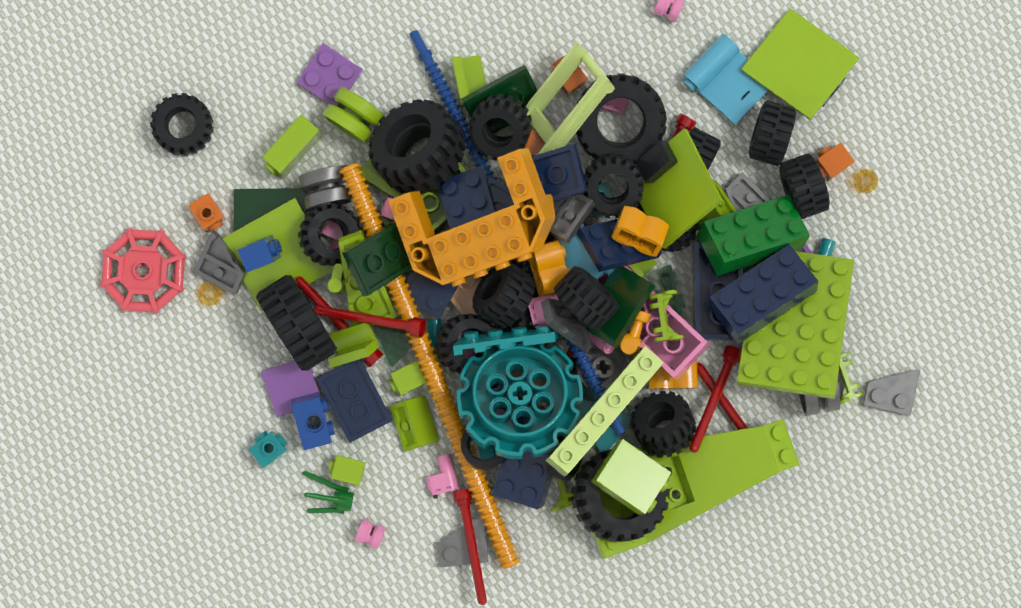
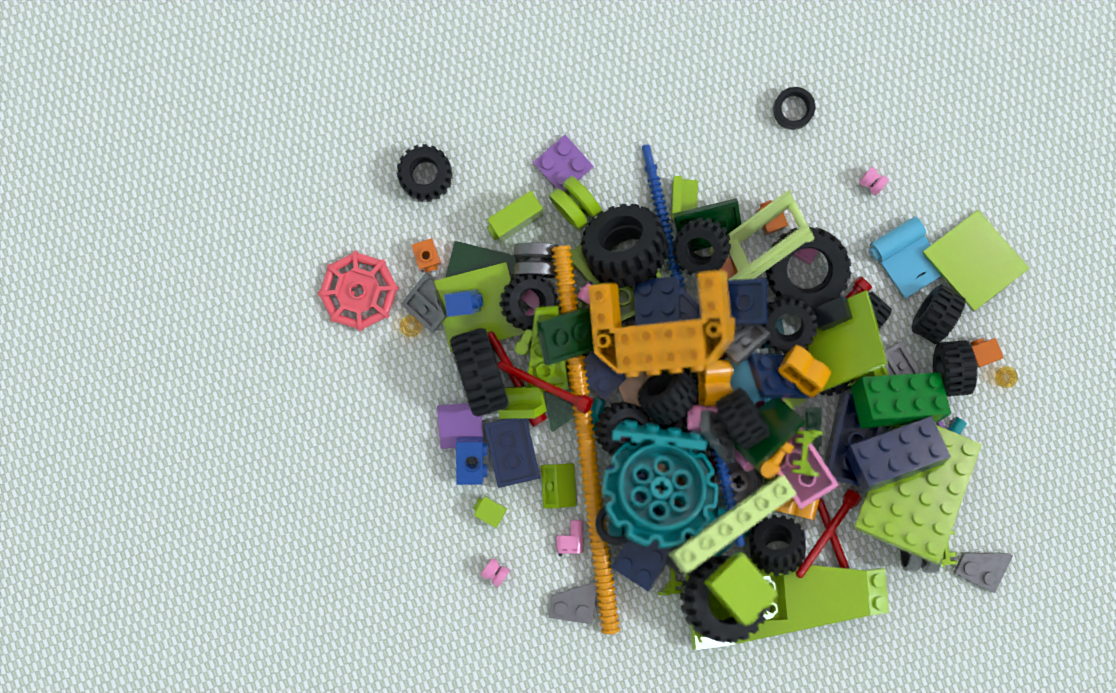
camera: 15 degrees right, 0 degrees up
teal brick [249,431,288,468] -> none
green plant [302,471,354,514] -> none
lime brick [389,361,427,396] -> none
red piece [452,489,487,605] -> none

